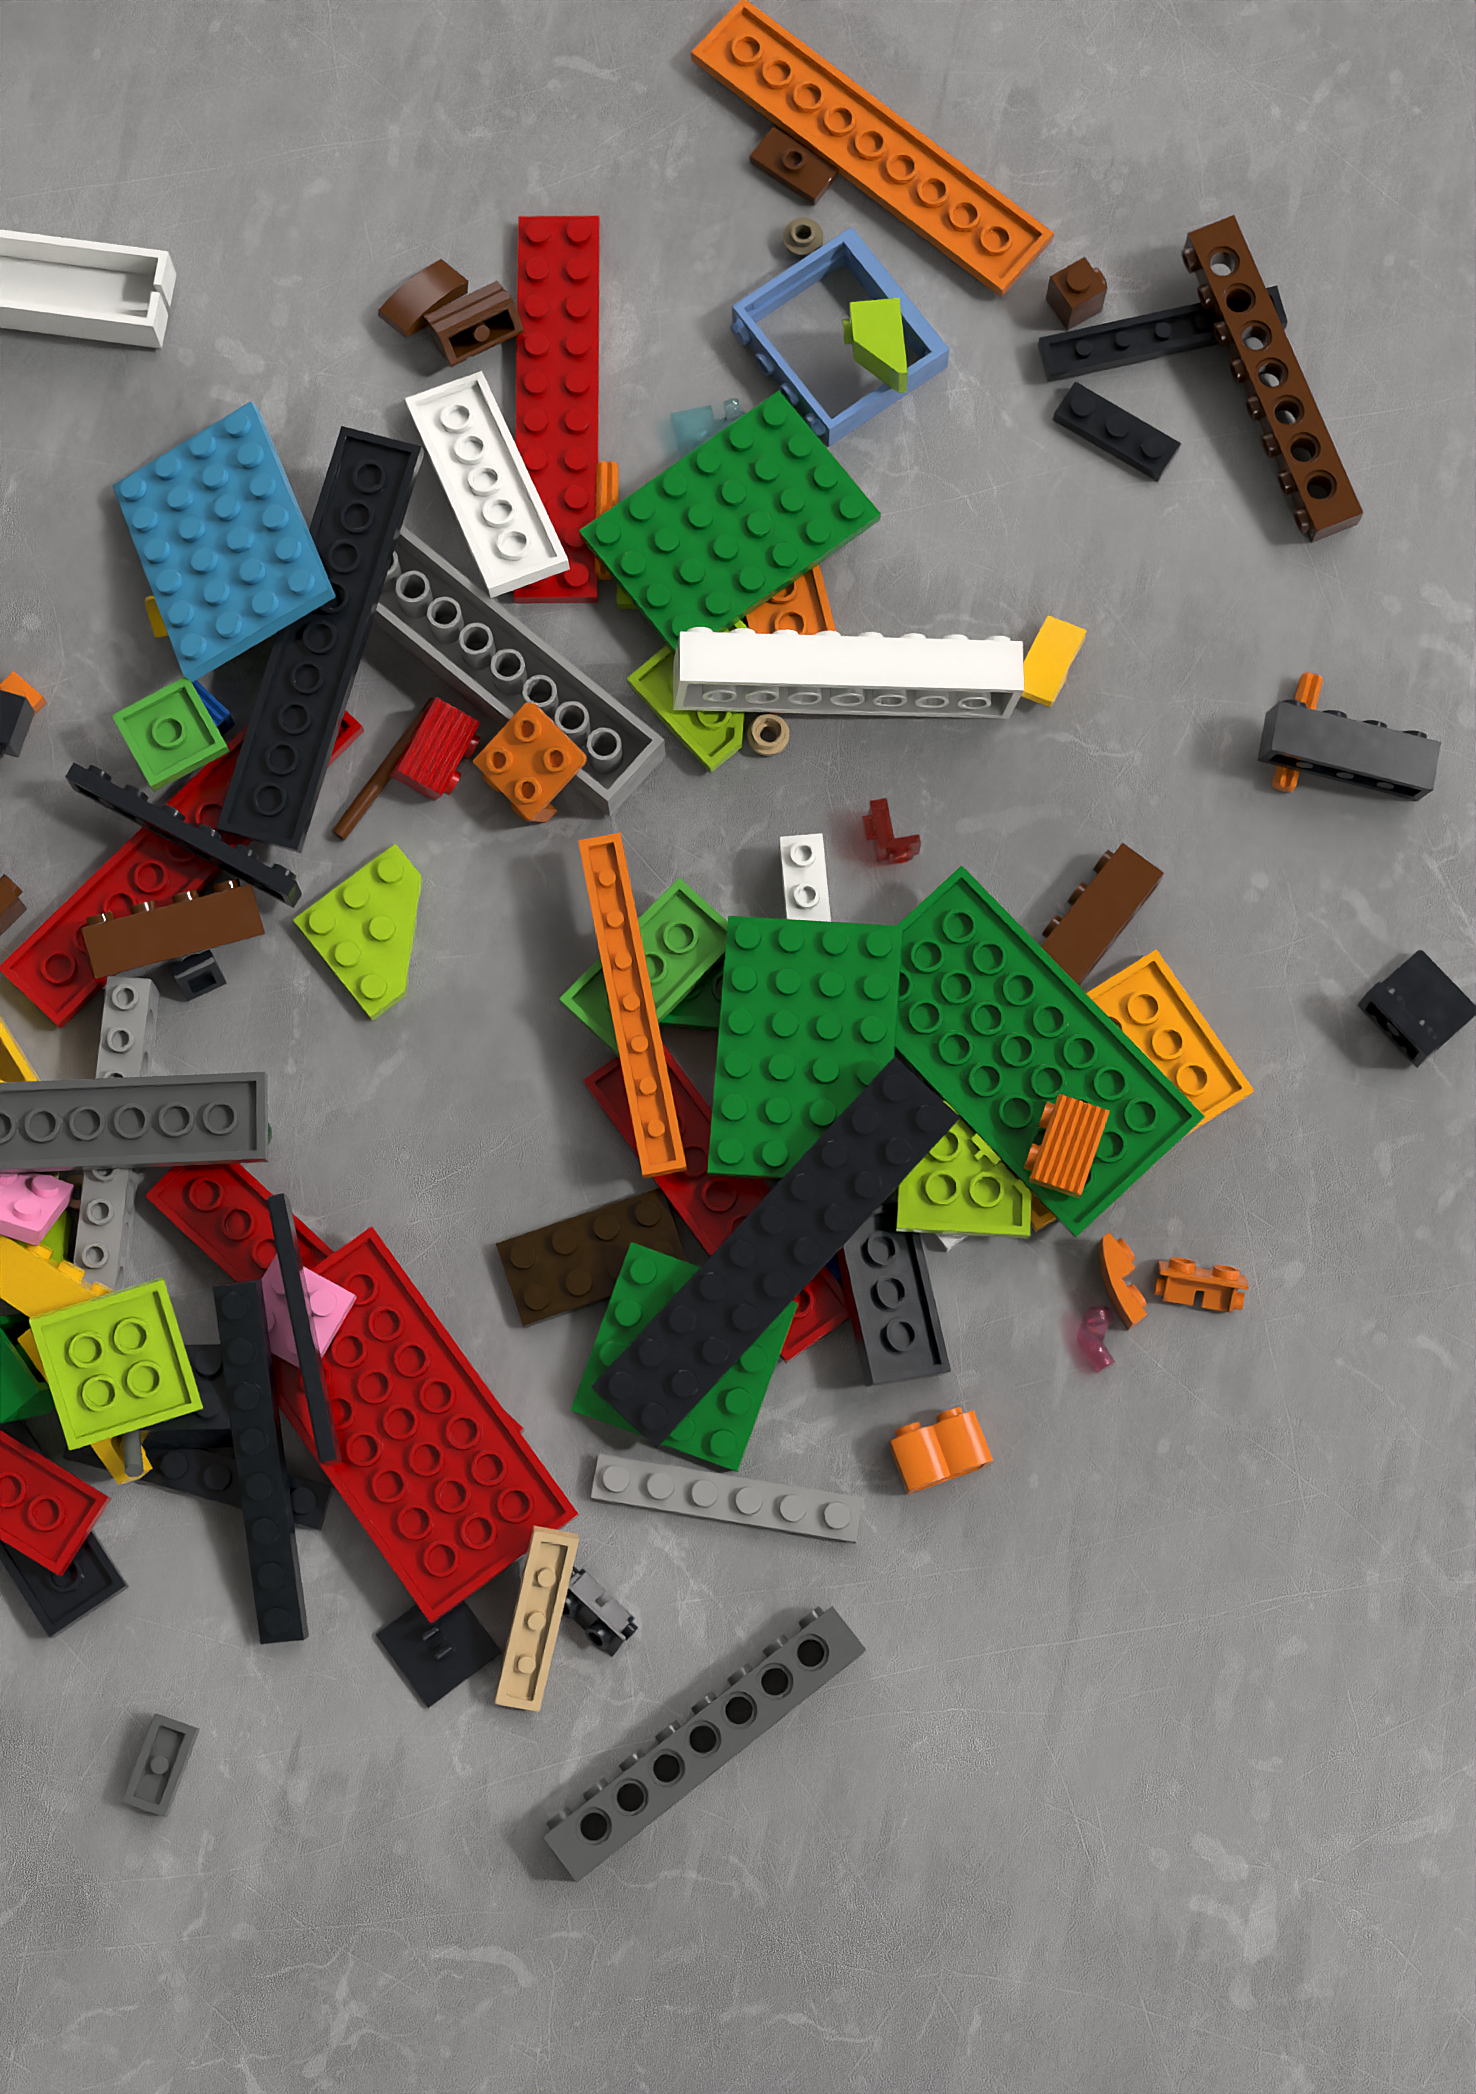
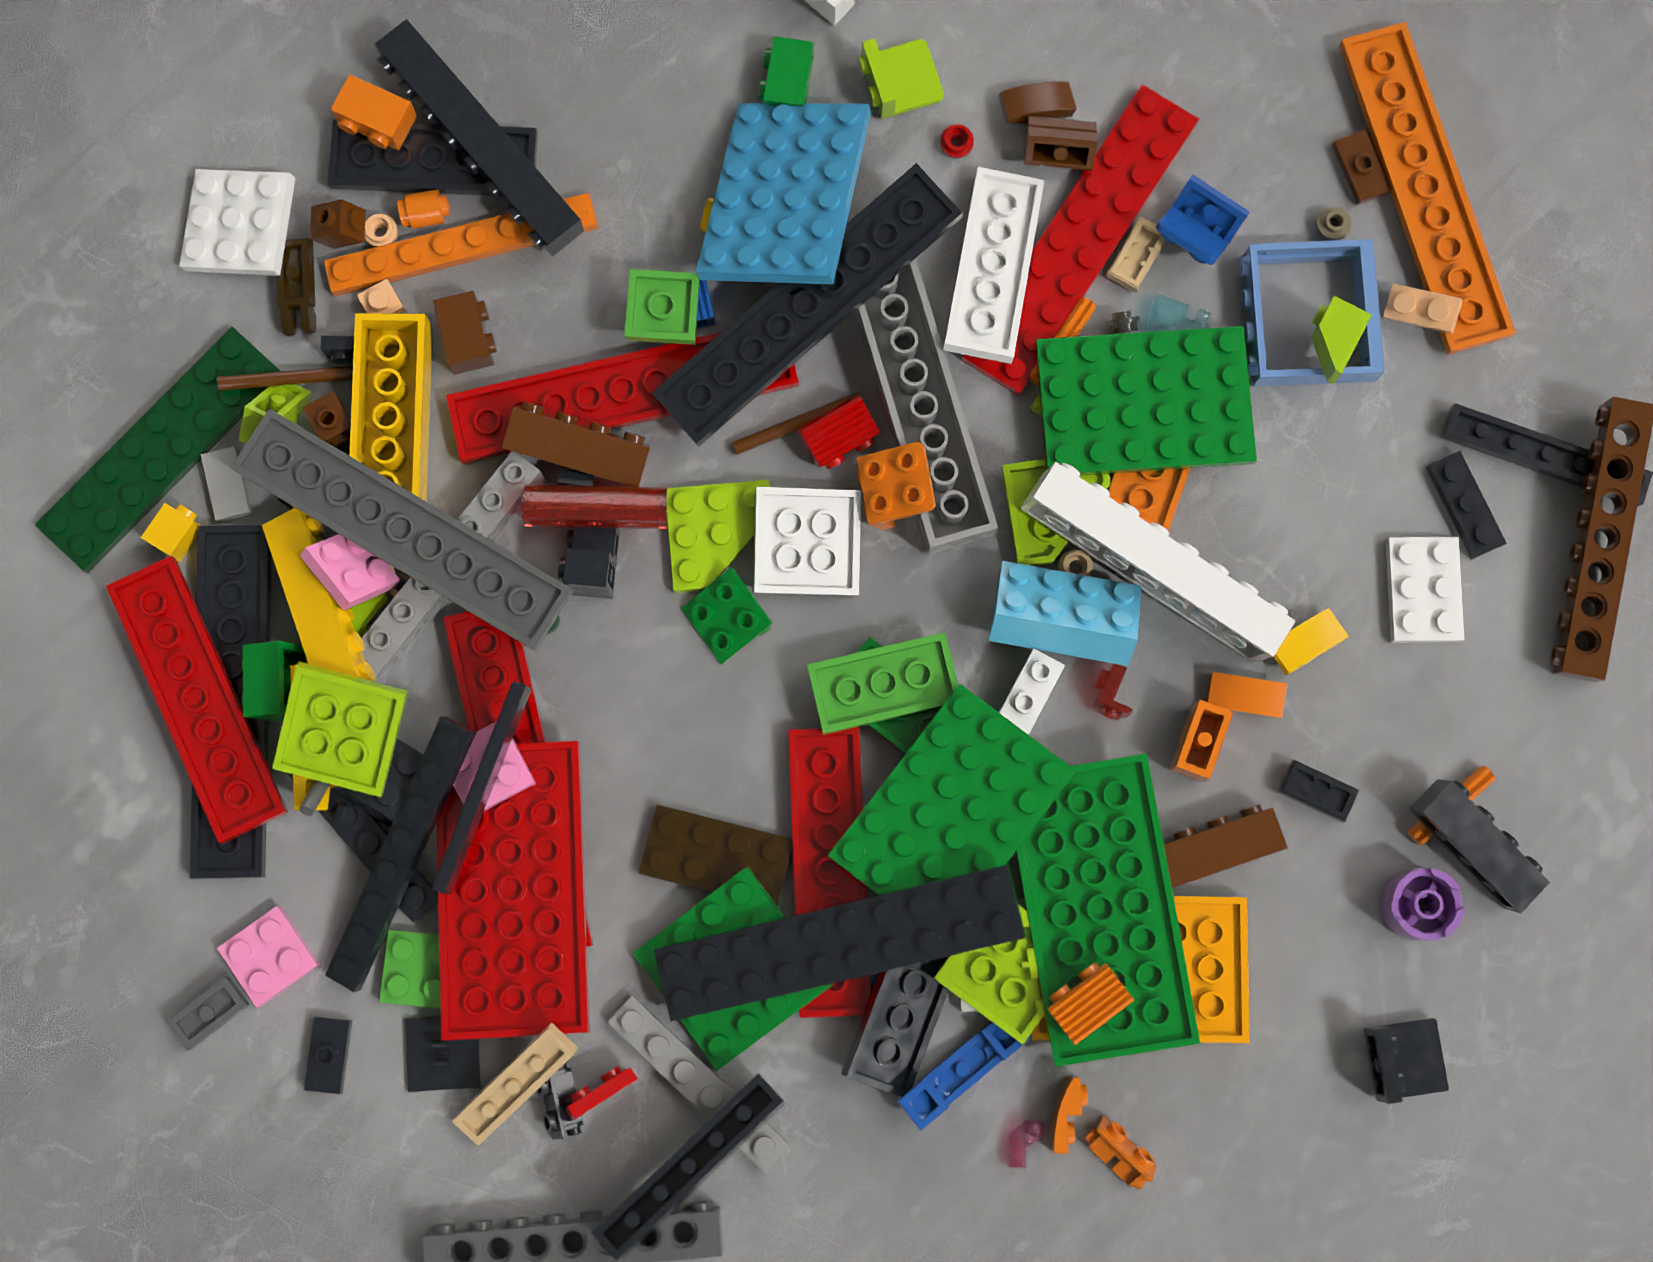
camera: 30 degrees right, 5 degrees up
black plate [65,763,302,908] -> none
orange plate [578,832,687,1179] -> none
orange brick [888,1407,993,1495] -> none
reddish brown brick [1046,257,1107,331] -> none
none -> bright pink plate [217,906,320,1008]
none -> black plate [304,1017,353,1094]
none -> bright green plate [379,930,441,1008]
none -> clear red brick [522,484,667,529]
none -> black brick [558,520,620,599]
none -> red plate [565,1065,638,1121]
none -> black brick [591,1073,785,1262]
none -> green hinge [681,567,773,665]
none -> white plate [753,487,861,596]
none -> green brick [758,36,814,106]
none -> lime bracket [857,38,944,120]
none -> blue slope [897,1022,1032,1131]
none -> red plate [940,124,974,158]
none -> medium azure brick [989,561,1142,666]
none -> clear smoke plate [1105,310,1140,334]
none -> tan plate [1106,216,1165,293]
none -> blue bracket [1155,175,1250,265]
none -> orange brick [1169,700,1234,782]
none -> orange slope [1208,672,1288,718]
none -> black plate [1277,760,1359,823]
none -> medium lavender brick [1379,868,1465,941]
none -> light nougat plate [1383,283,1463,334]
none -> white plate [1385,537,1464,643]

